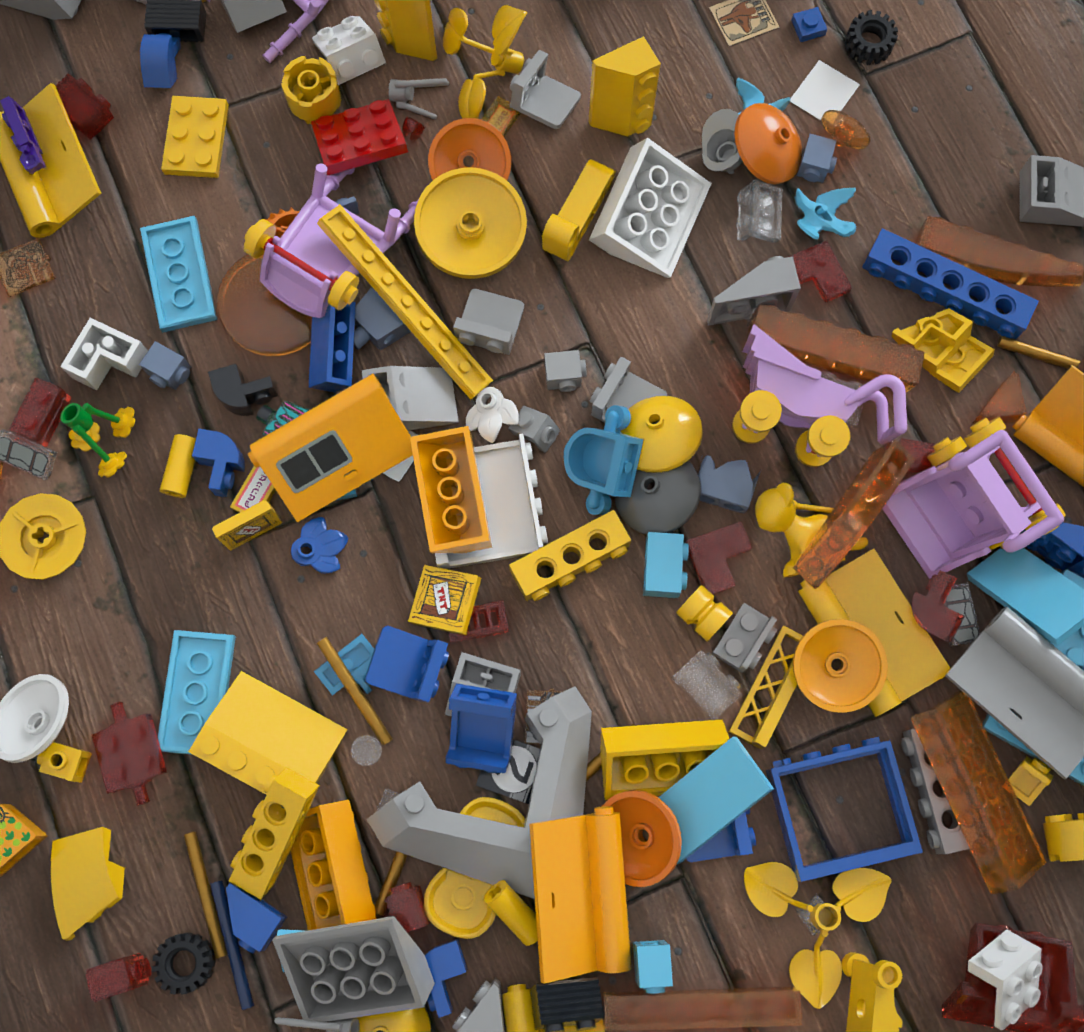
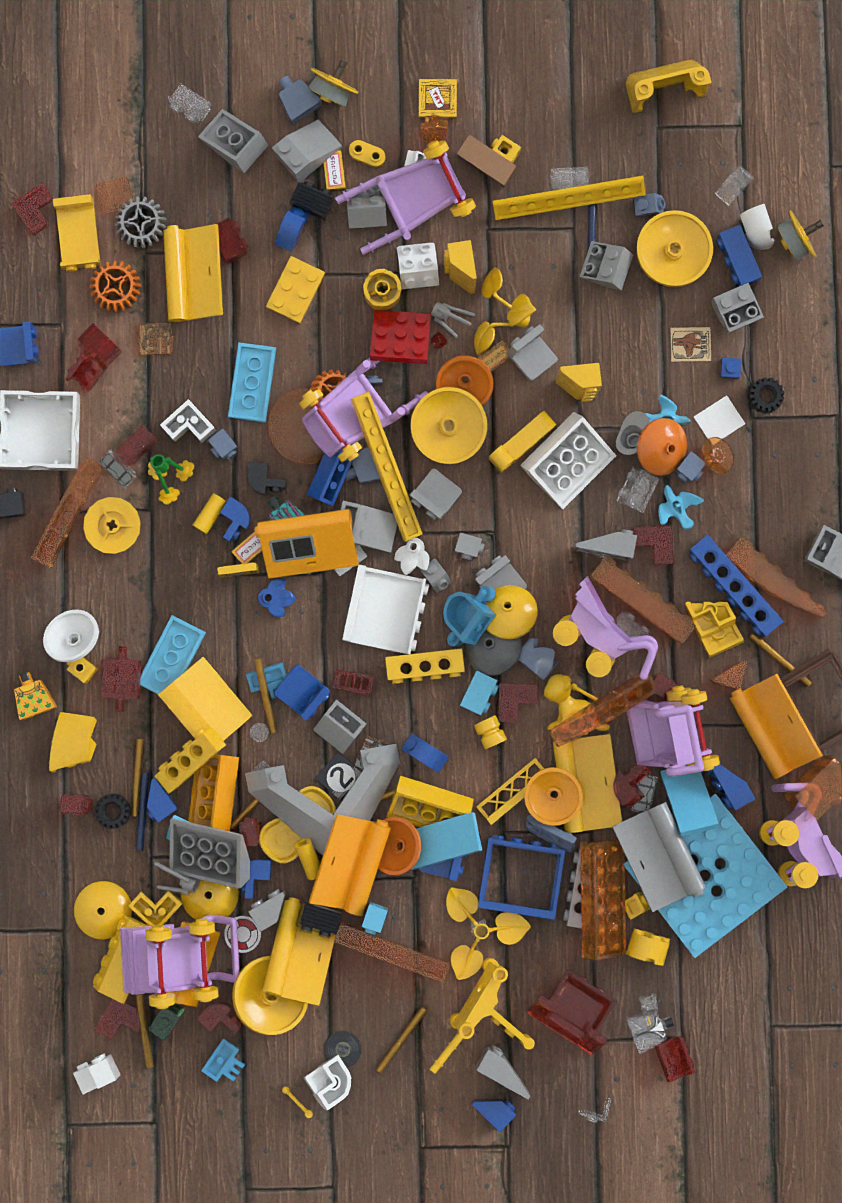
camera: 20 degrees right, 10 degrees up
dark purple hinge [0,96,46,174] -> none
yellow tile [408,565,482,636] -> none
light orange slope [410,426,492,553] -> none
blue panel [445,683,517,773] -> none
clear bracket [671,650,743,720] -> none
light grey bracket [712,603,778,673] -> none
white bracket [968,930,1043,1031] -> none
none -> blue brick [402,733,449,773]
none -> sand blue hinge [525,814,577,852]

